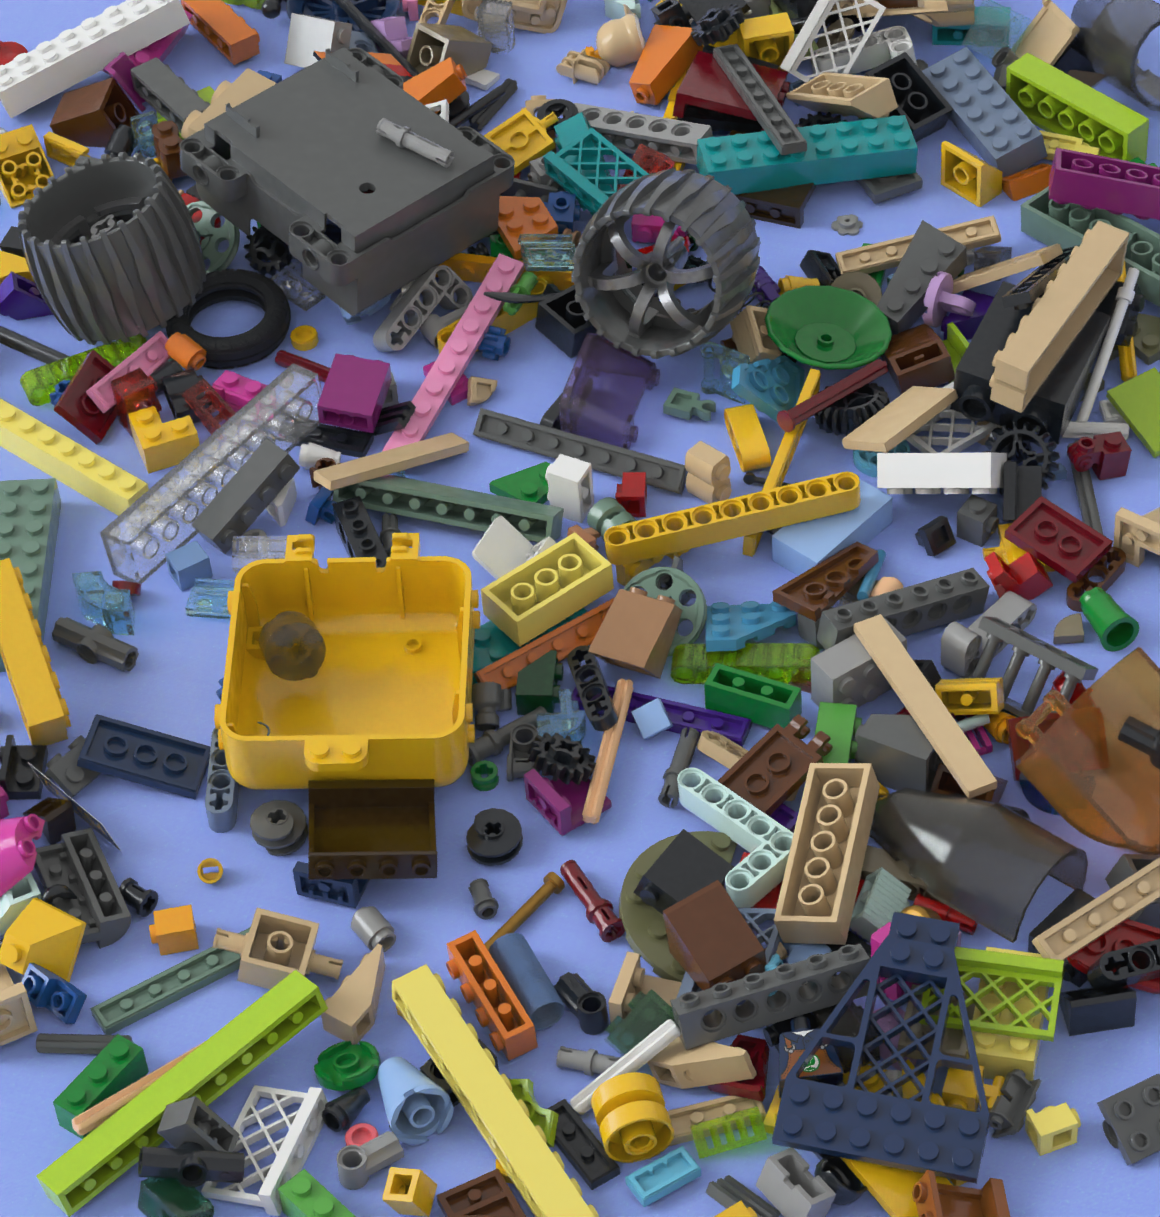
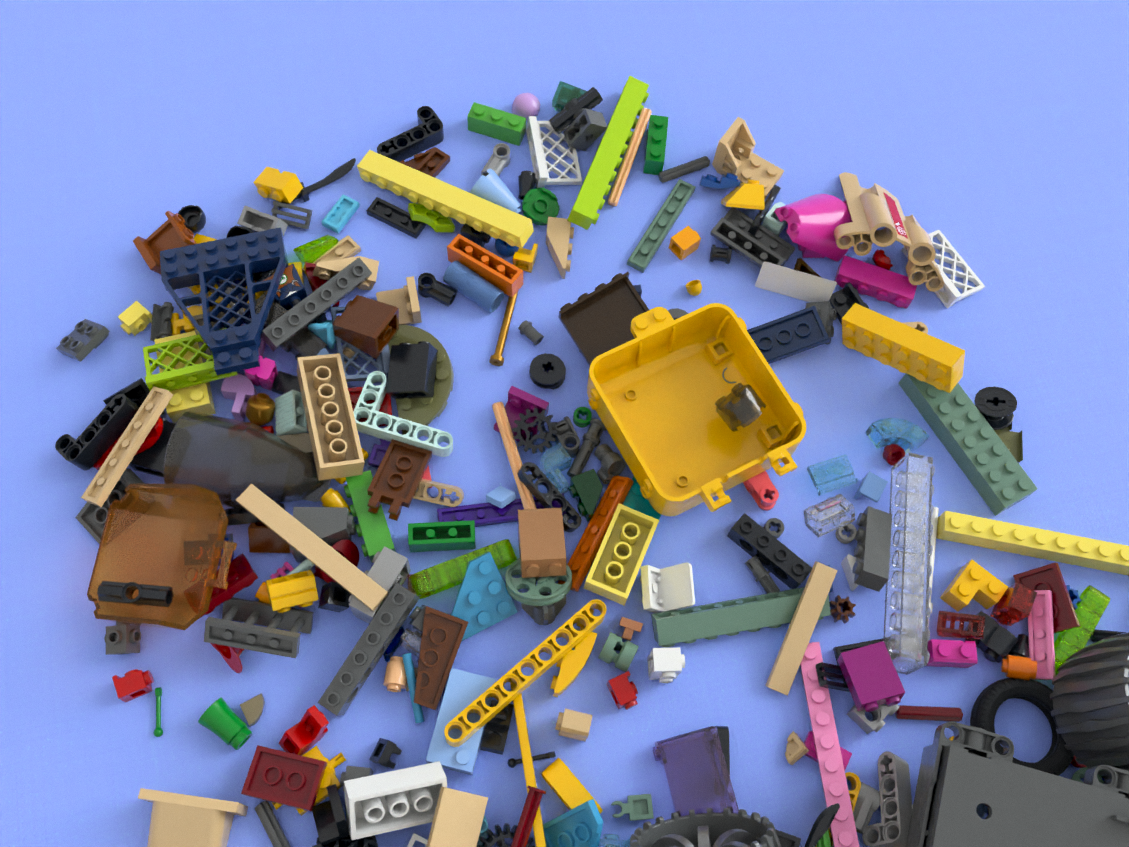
camera: 140 degrees right, 20 degrees up
dark grey piece [52,617,139,671] -> none
tan brick [212,907,343,989] -> none
white cone [299,442,341,470] -> none
coral tile [345,1123,379,1146] -> none
light grey brick [351,906,396,953] -> none
yellow brick [382,1167,437,1217] -> none
dark grey tile [473,408,688,494] -> none
blue gear [478,326,511,361] -> none
green wing [489,462,550,504] -> none
light grey pin [556,1046,621,1076] -> none
dark red pin [560,860,625,942] -> none
white axle [570,1019,681,1115] -> none
yellow wheel [591,1072,674,1163] -> none
clear green brick [604,989,675,1057] -> none
dark grey pin [658,727,700,808] -> none
light grey beam [941,591,1037,678] -> none
reddish brown beam [1066,547,1126,612] -> none

